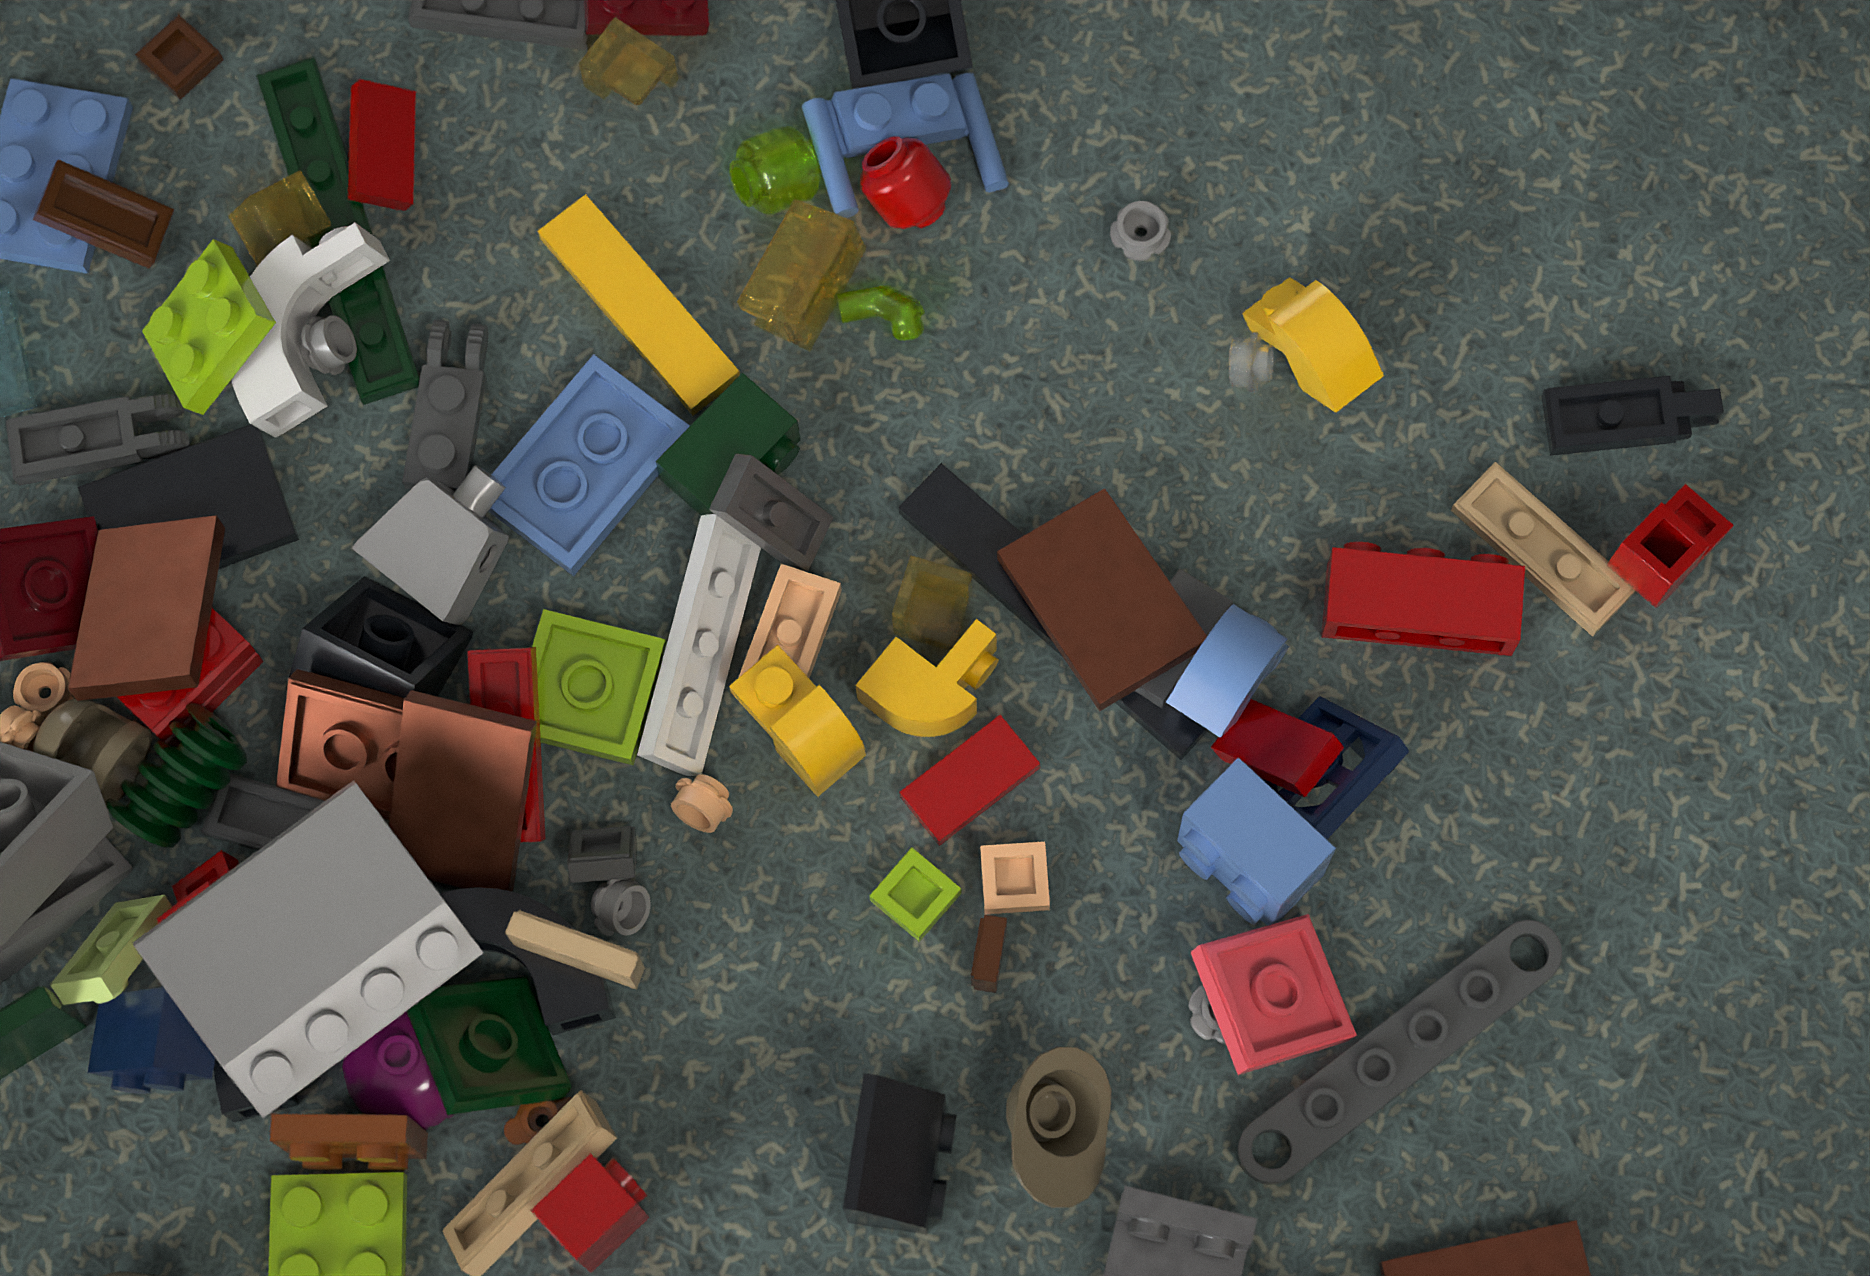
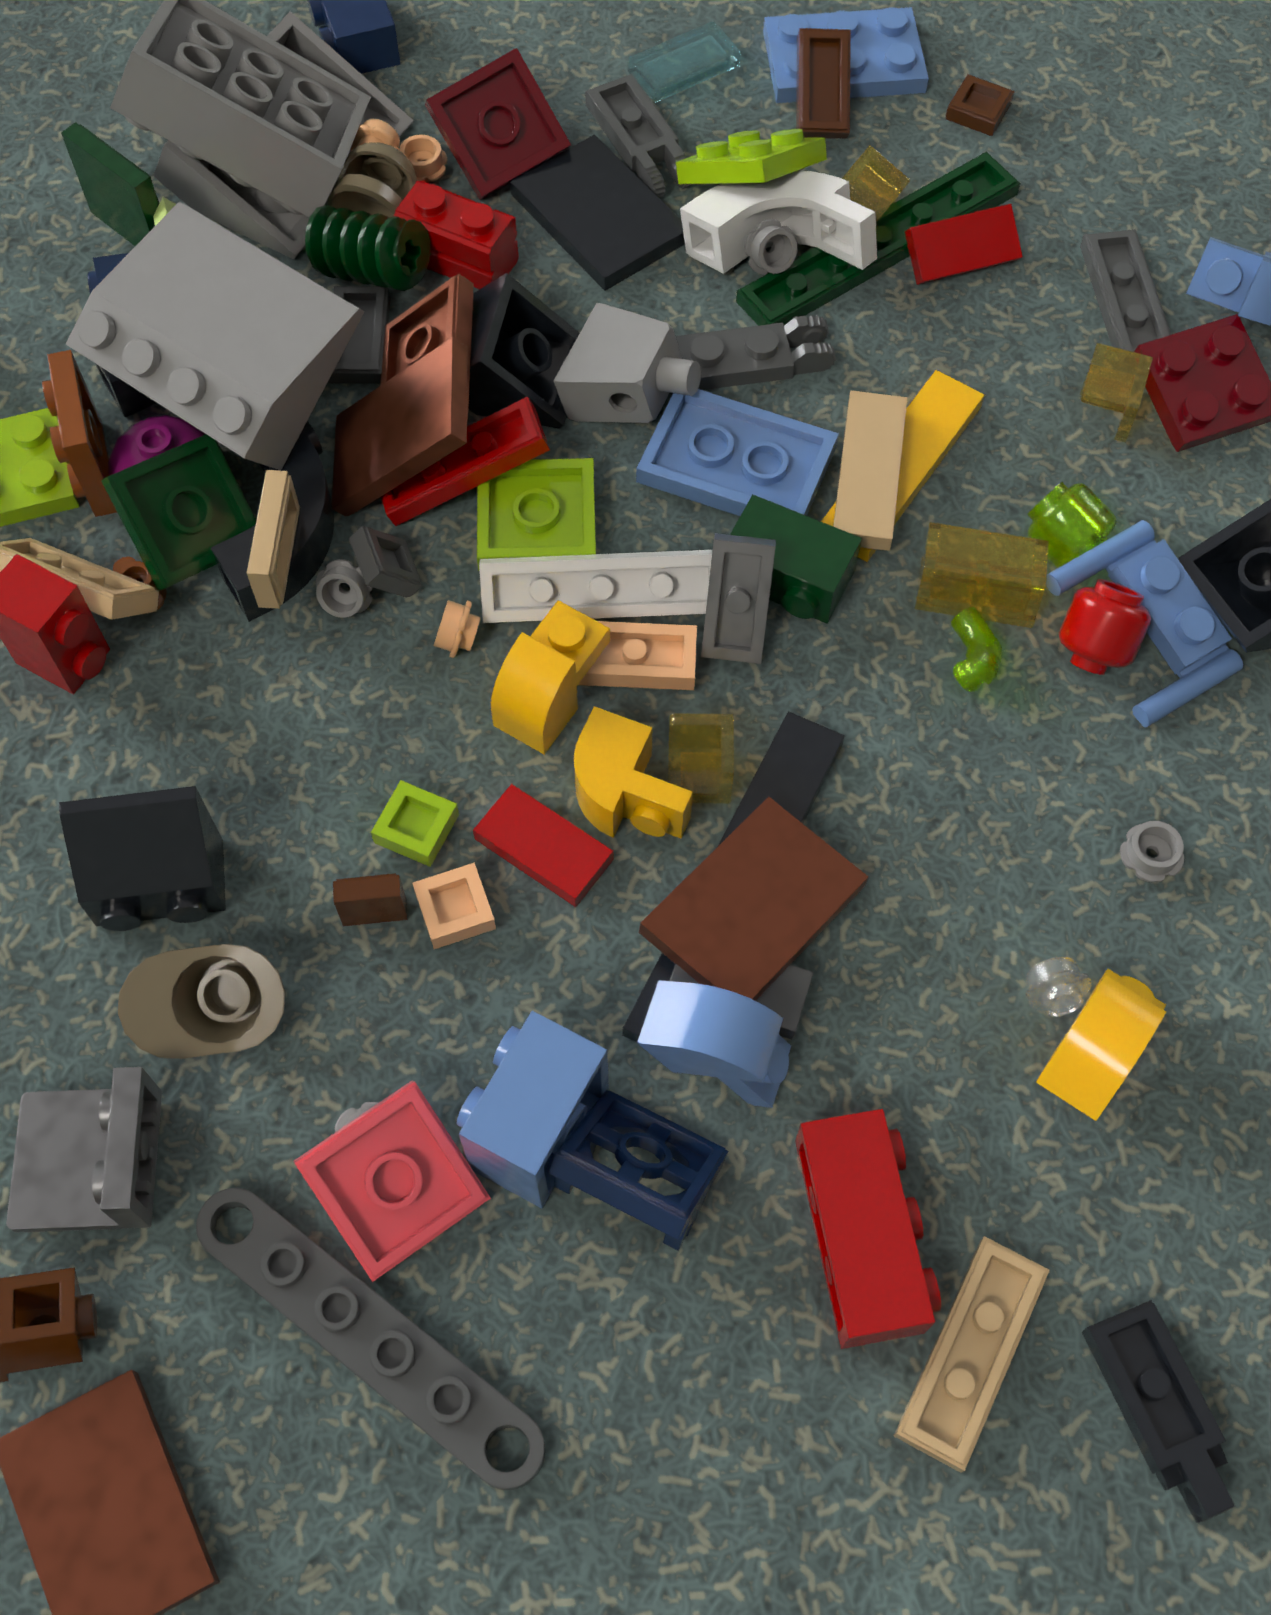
camera: 70 degrees right, 10 degrees down
copper tile [68,515,225,701] -> none
red tile [1211,699,1344,797] -> none
red brick [1607,484,1734,608] -> none
none -> tan tile [833,390,907,551]

